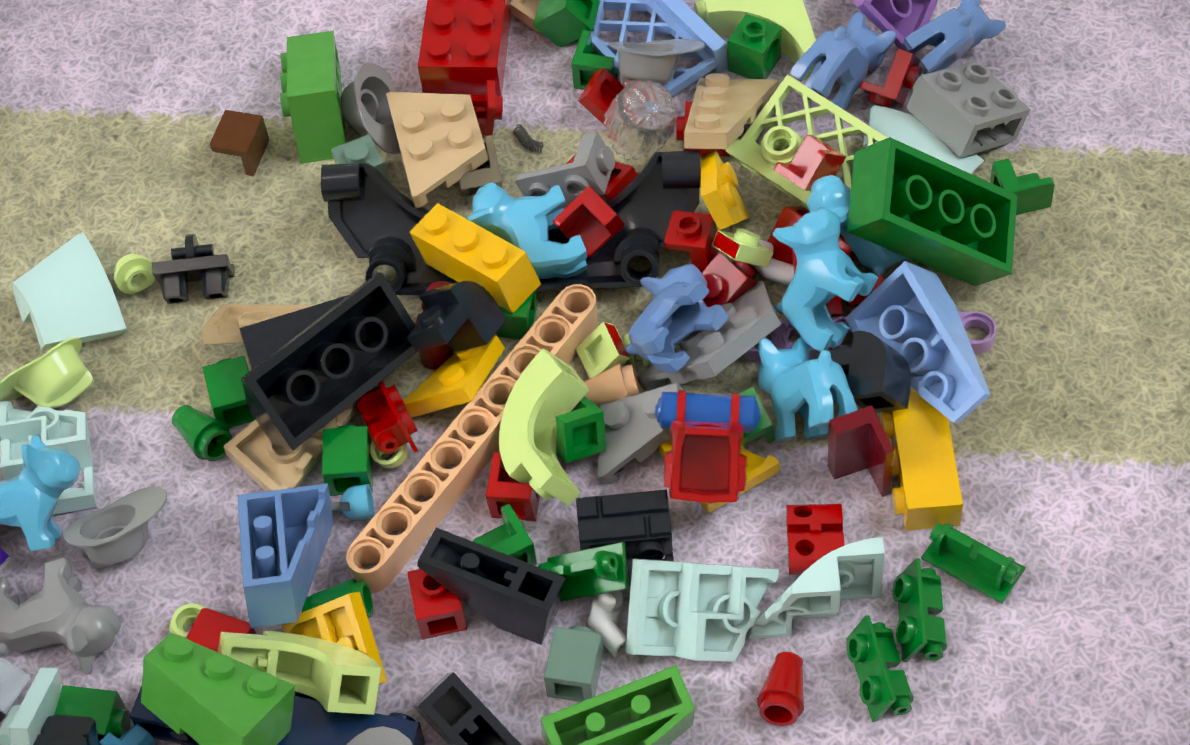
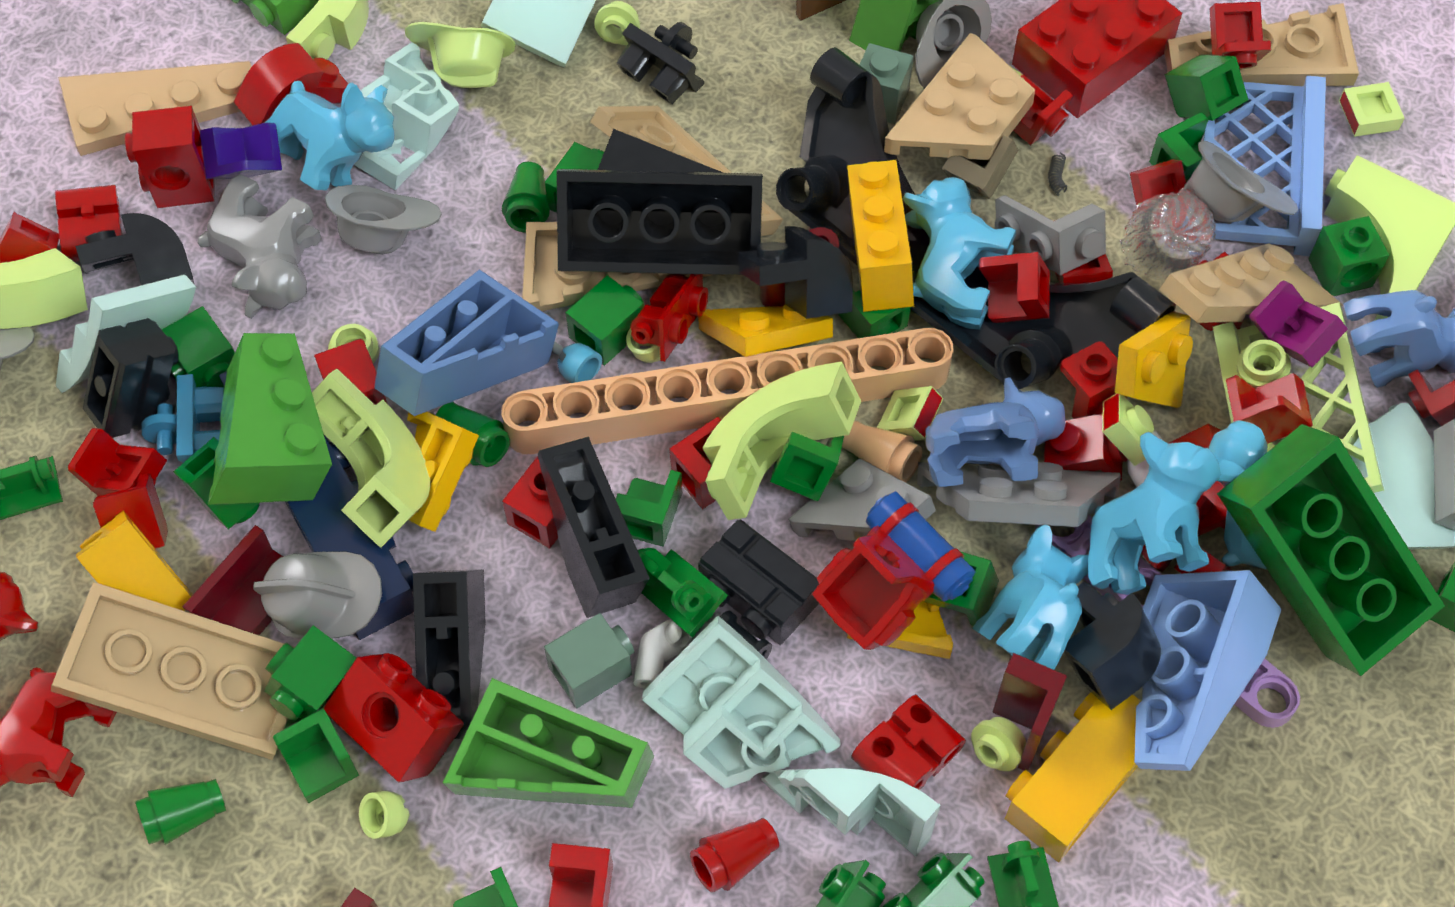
camera: 40 degrees right, 5 degrees up
none -> yellowish green plate [971,717,1026,771]
none -> magenta bracket [1250,280,1348,368]

